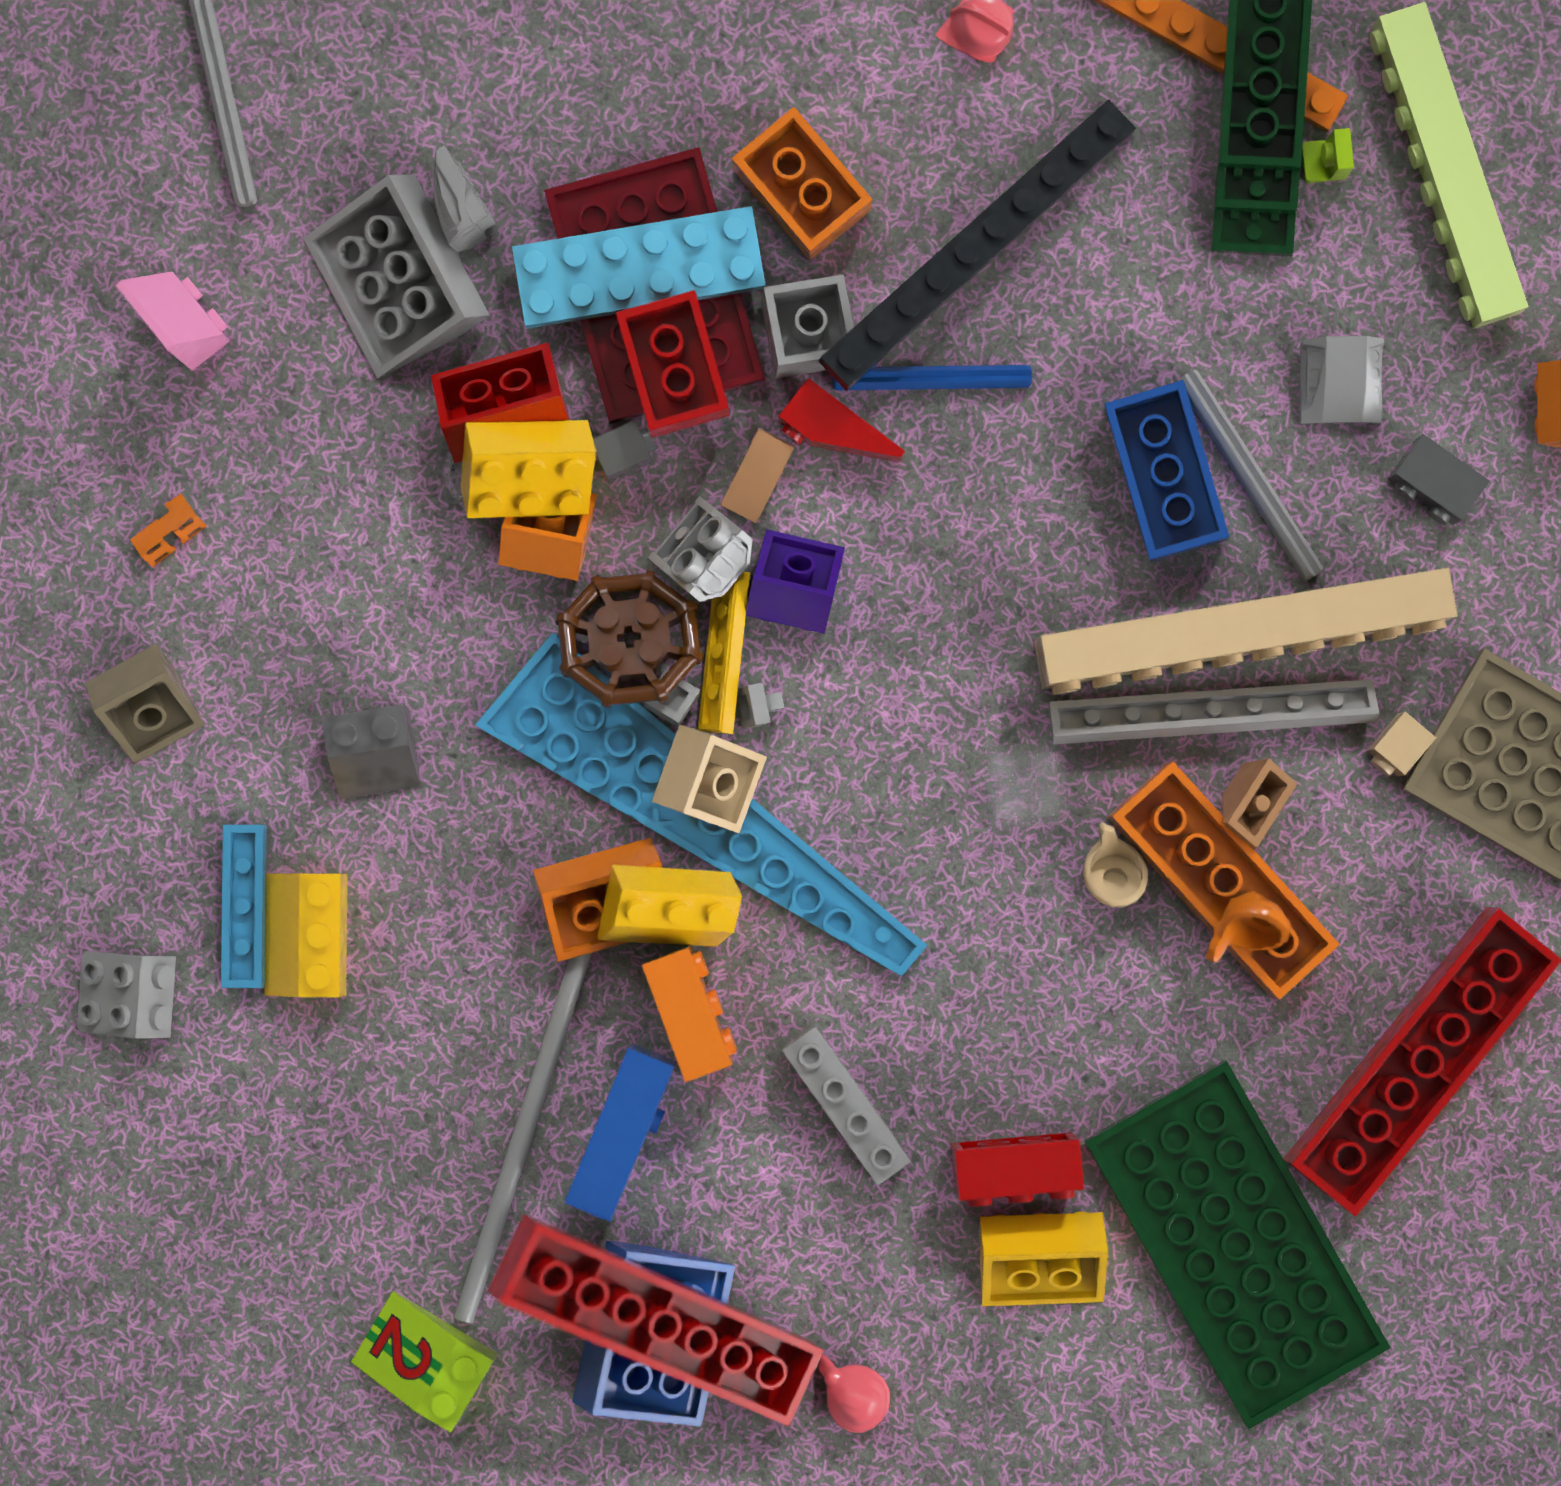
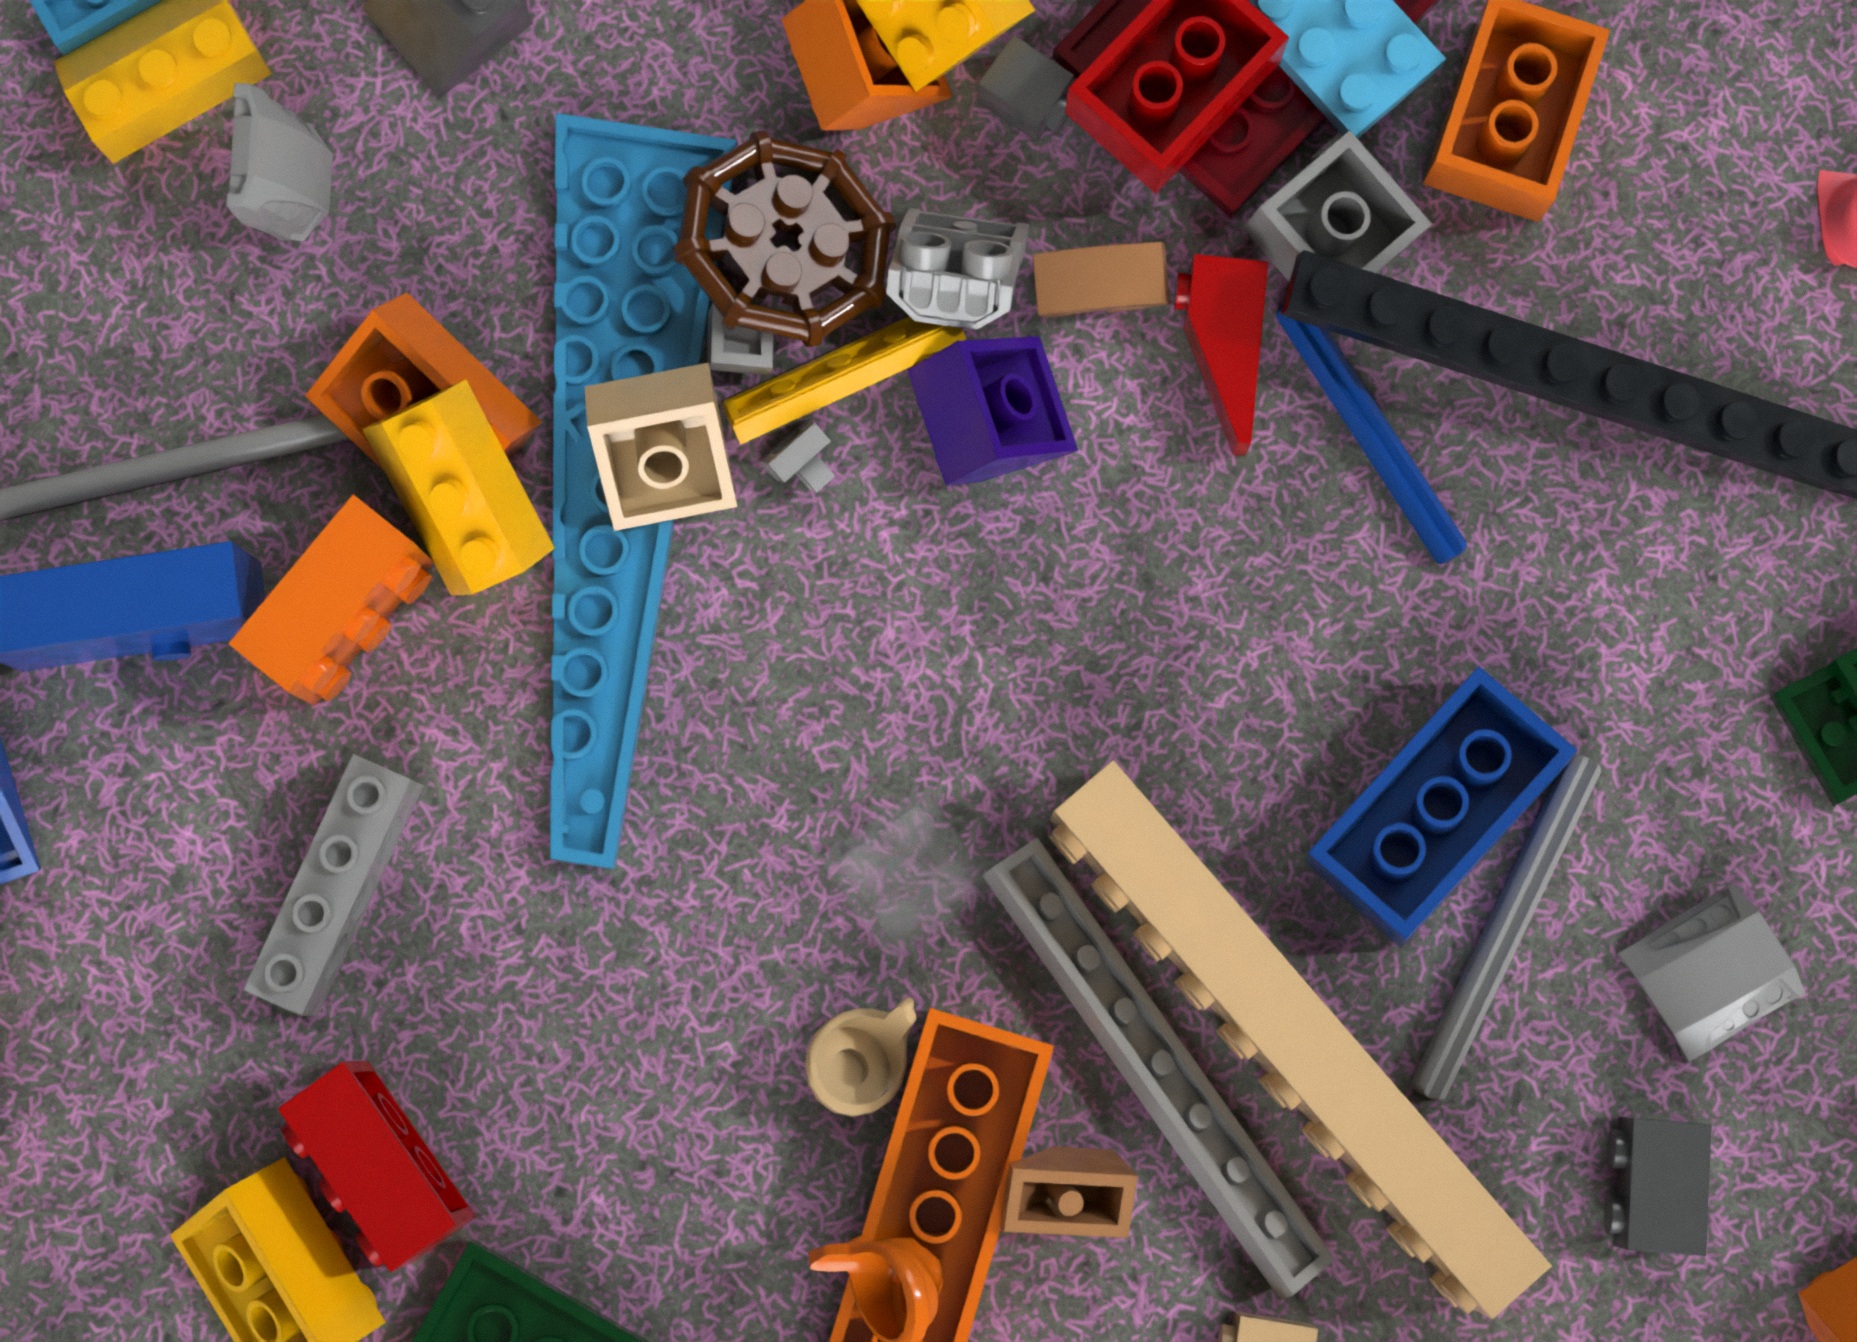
camera: 60 degrees right, 5 degrees down
none -> light grey slope [226,83,333,241]

